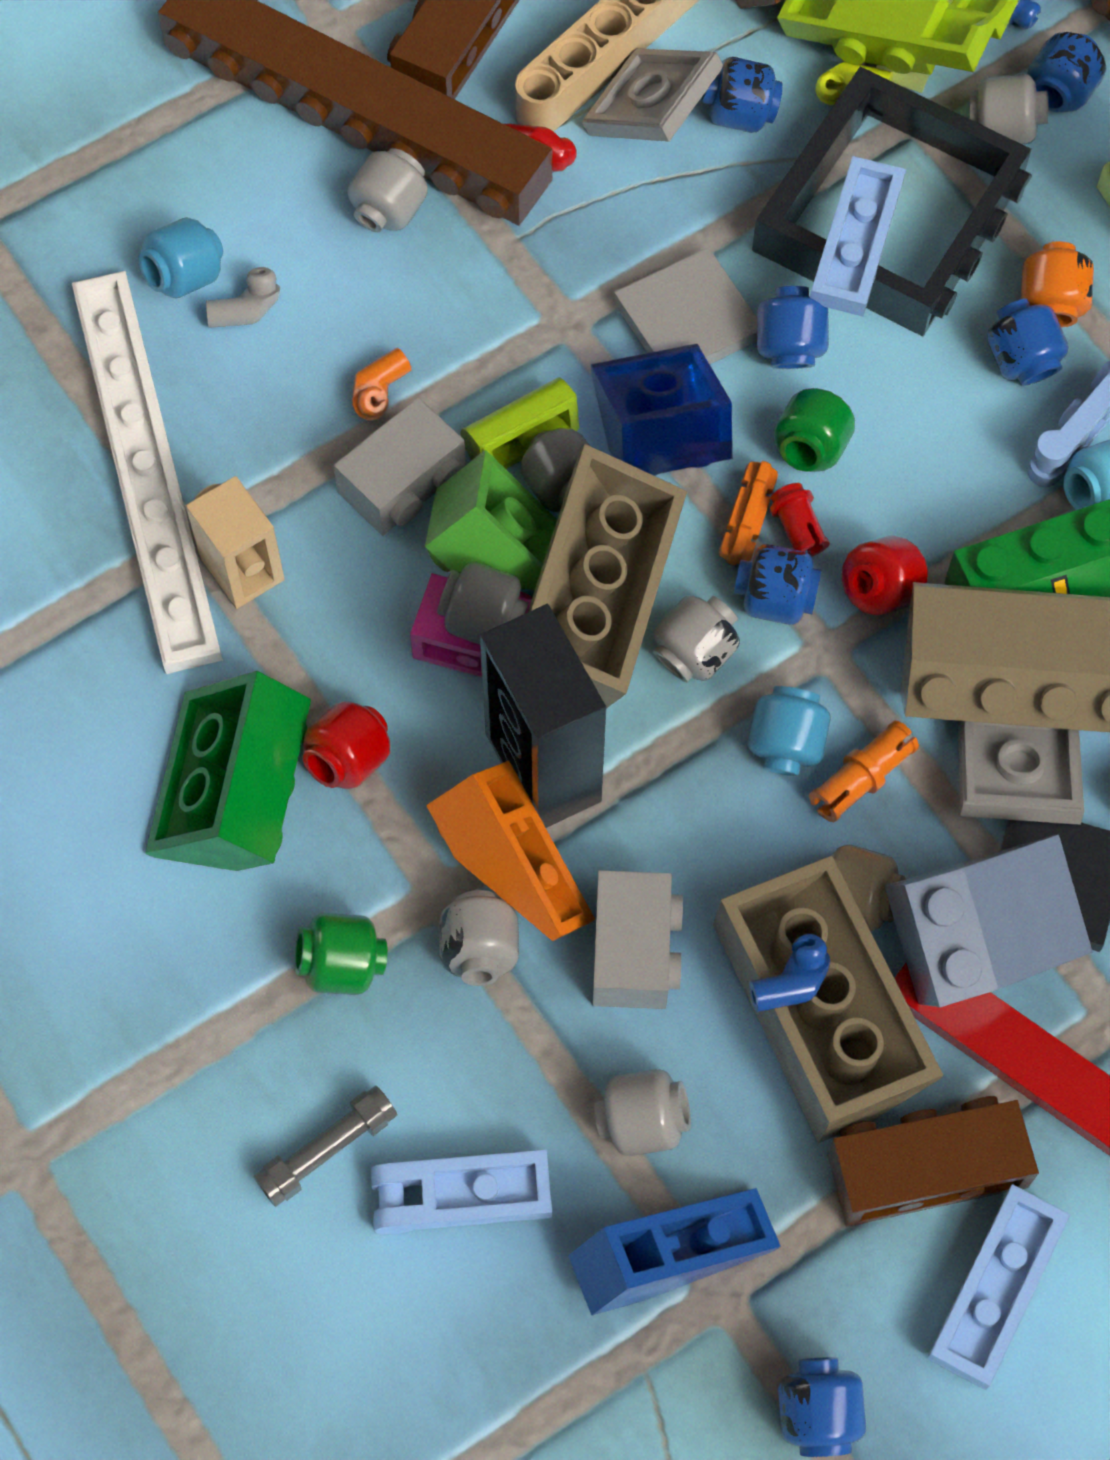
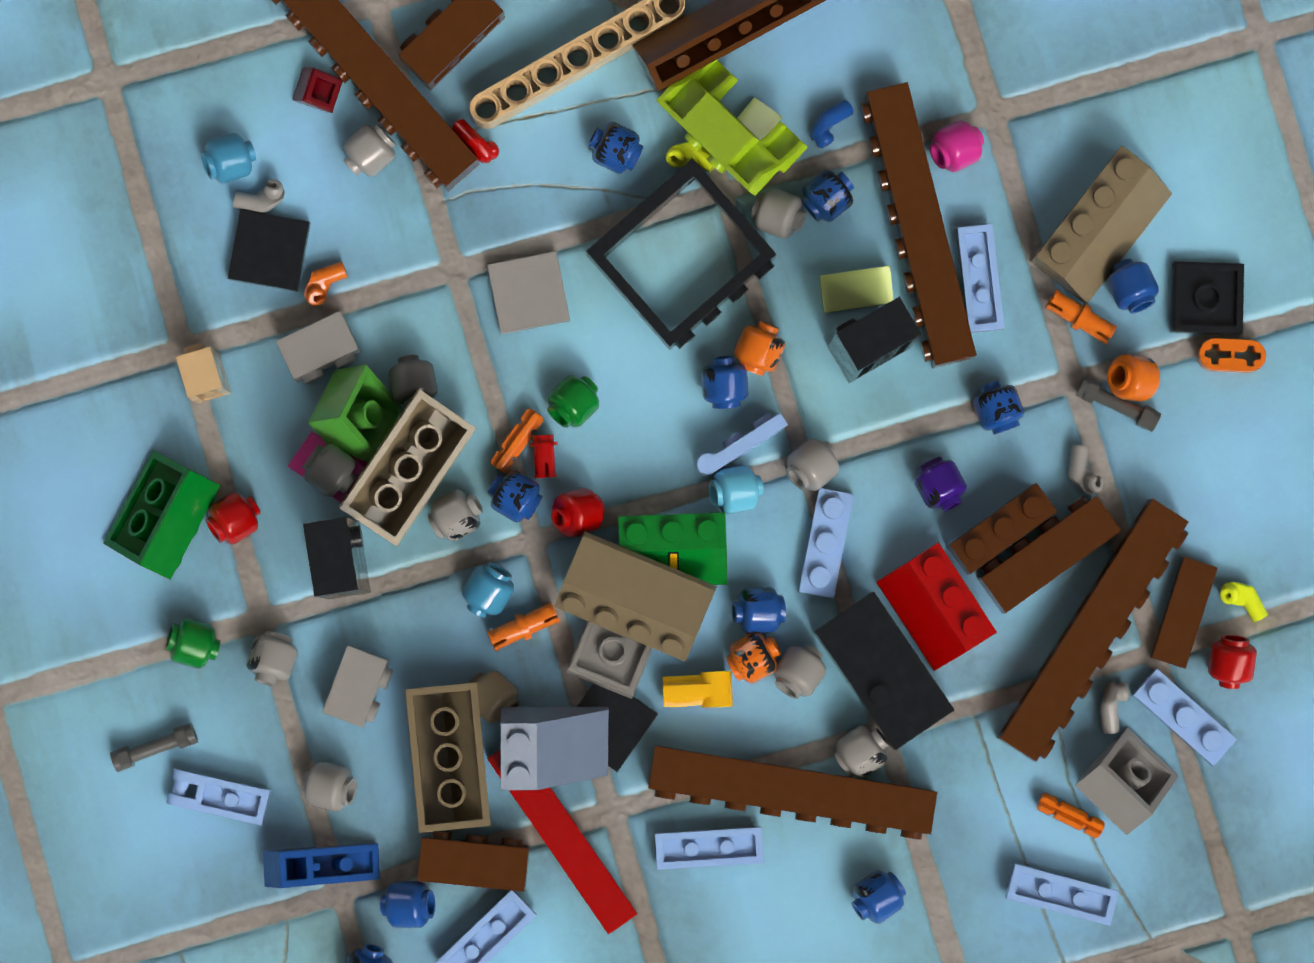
camera: 15 degrees right, 20 degrees up
white tile [72,271,223,674] -> none
orange slope [426,761,596,941] -> none
lime brick [460,377,580,469] -> none
light grey tile [582,48,723,142] -> none
clear blue slope [591,343,733,476] -> none
blue arm [749,934,830,1012] -> none
blue head [757,286,829,369] -> none
light blue plate [810,156,906,316] -> none
none -> black tile [228,210,311,292]
none -> dark red slope [292,68,342,113]
none -> blue head [380,881,436,928]

